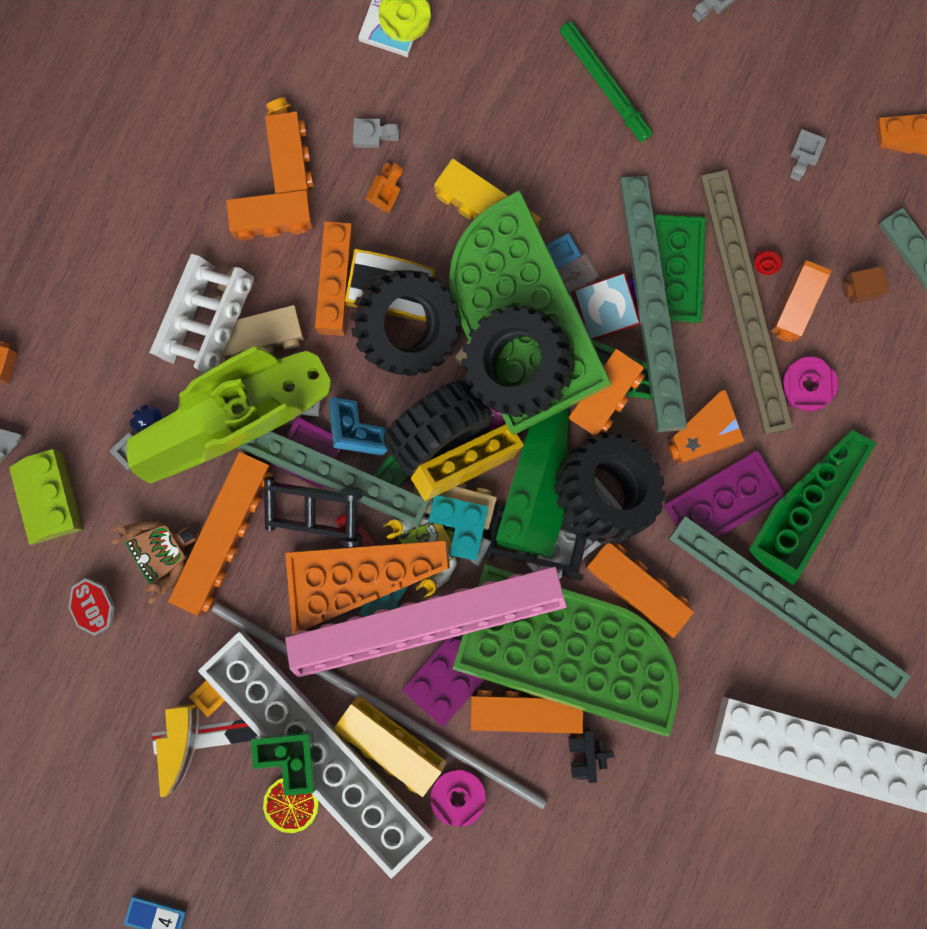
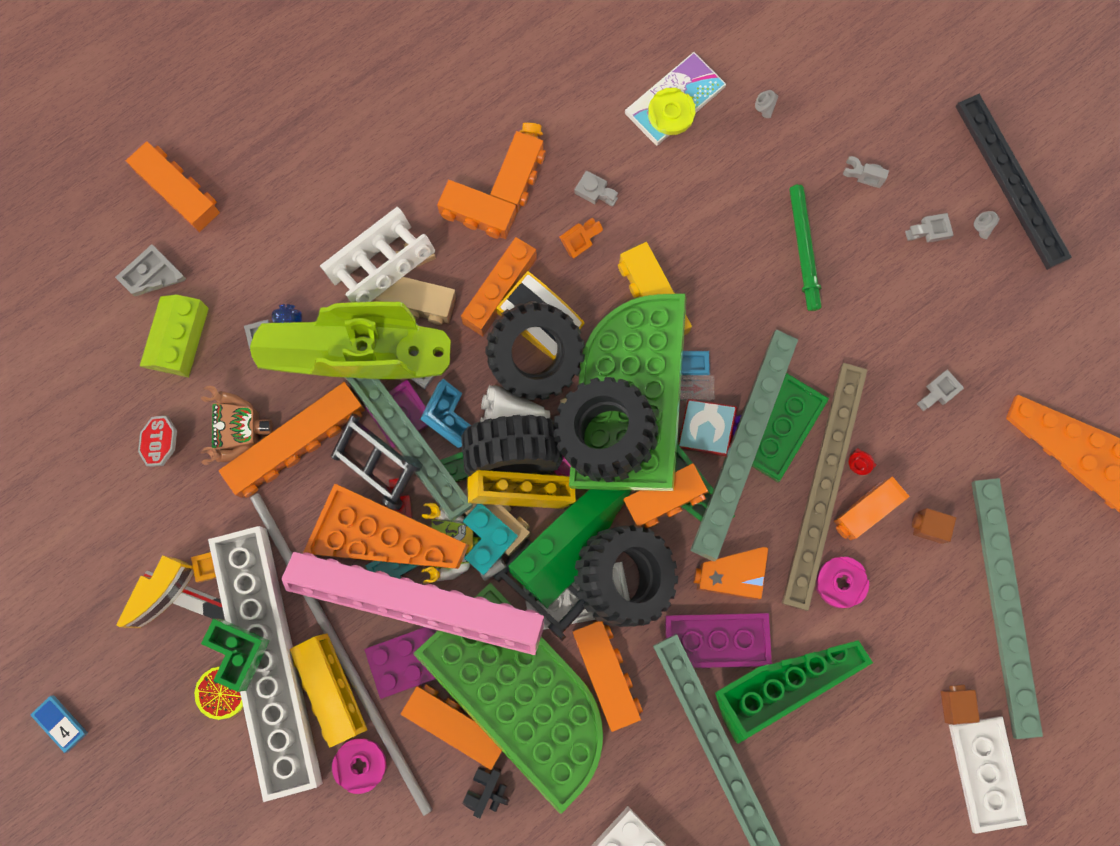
camera: 25 degrees right, 5 degrees down
none -> white cone [480,385,550,422]

